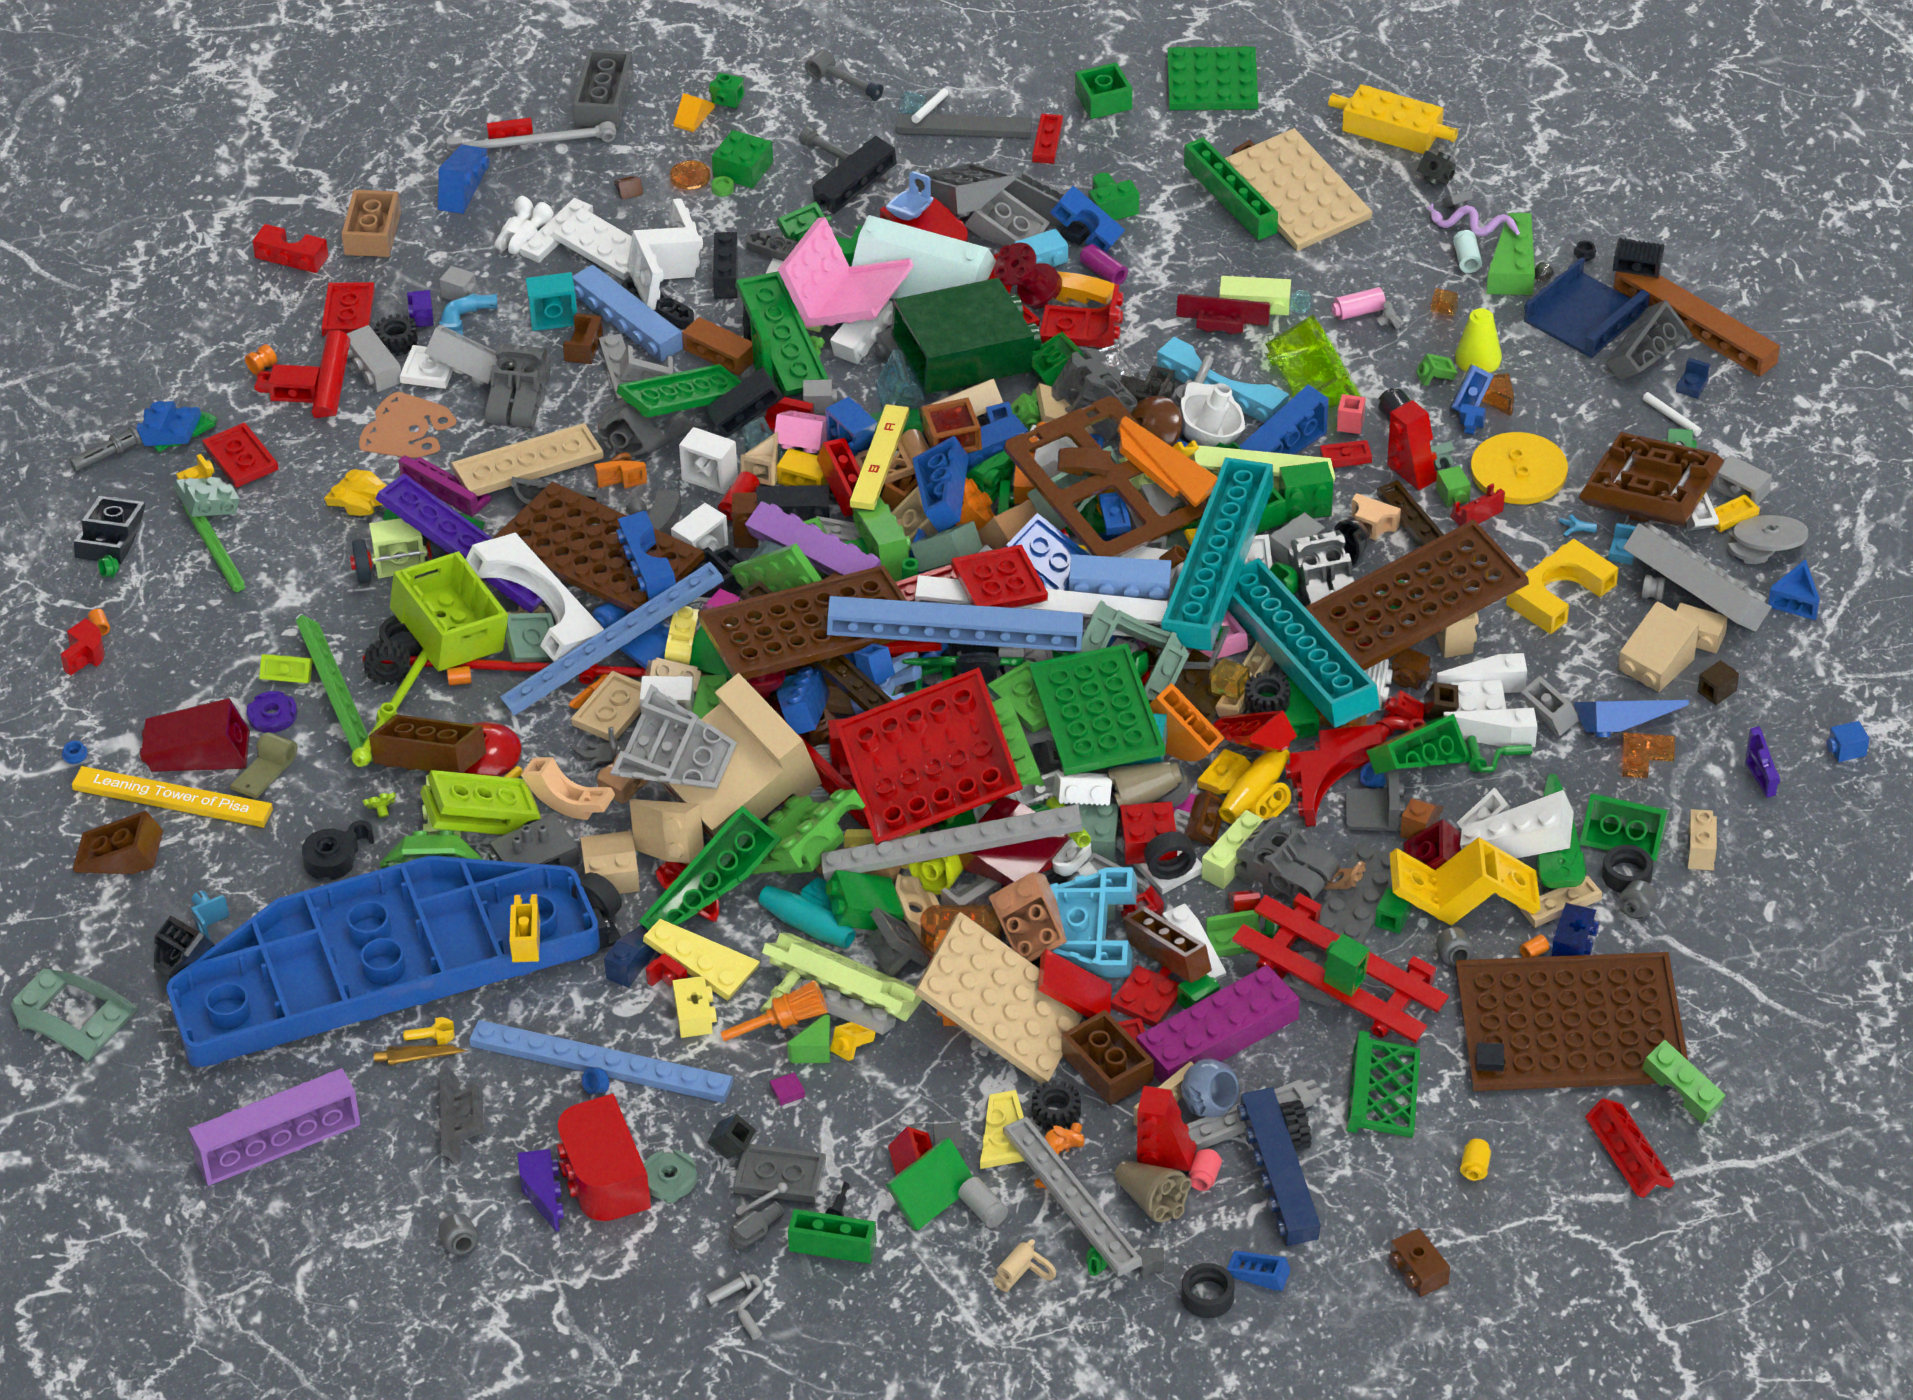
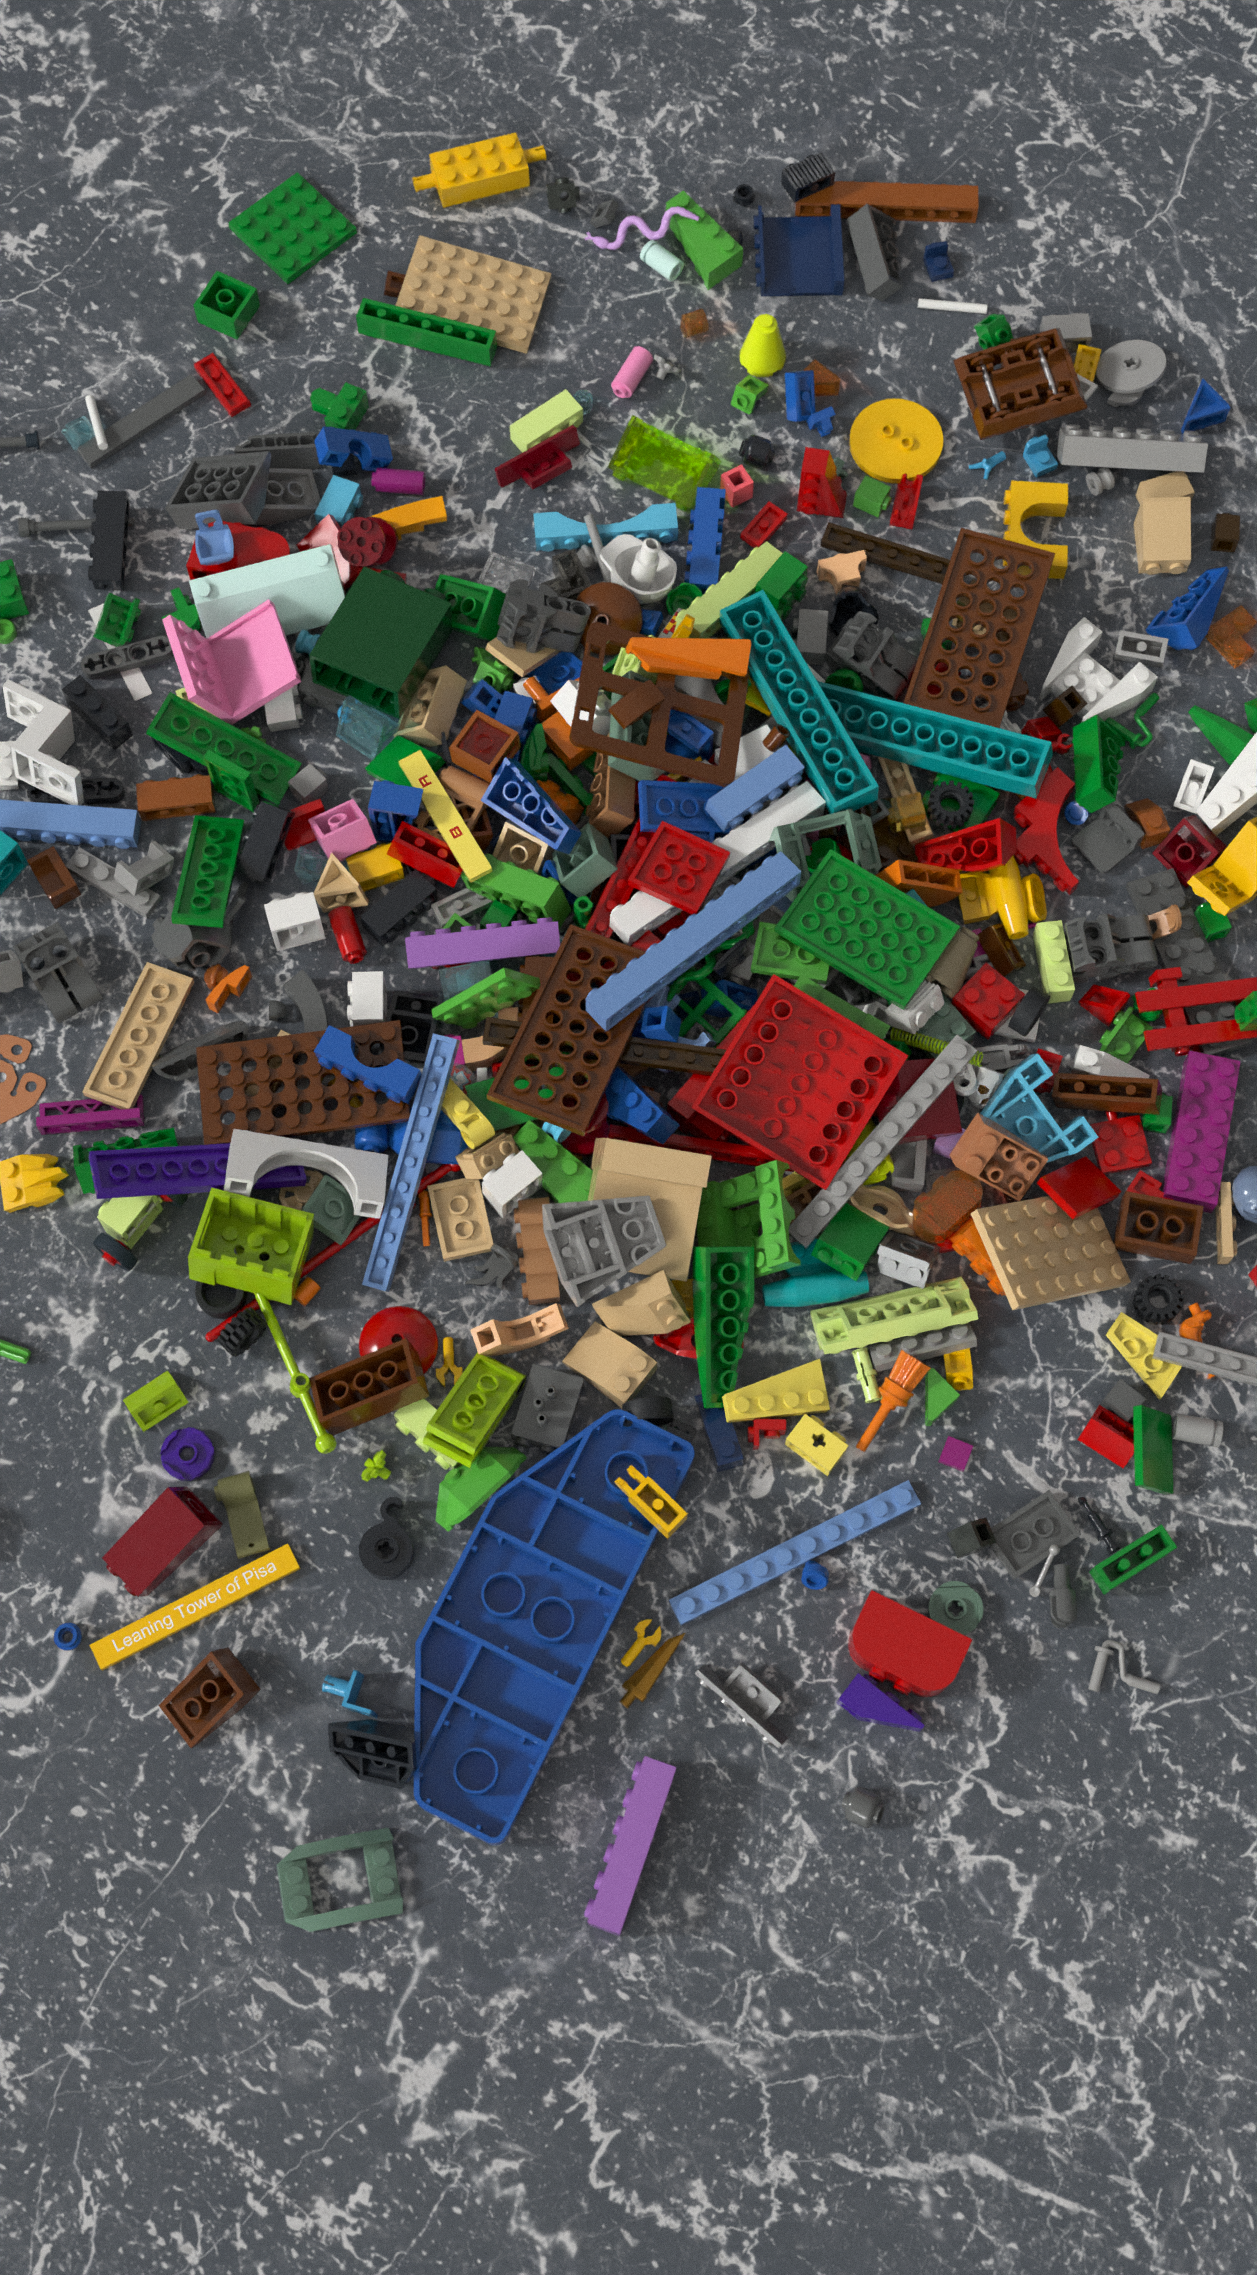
camera: 45 degrees left, 25 degrees up
bright green tile [296,615,373,762] -> none
reddish brown brick [732,492,759,548] -> none
red bracket [1040,284,1124,349] -> none

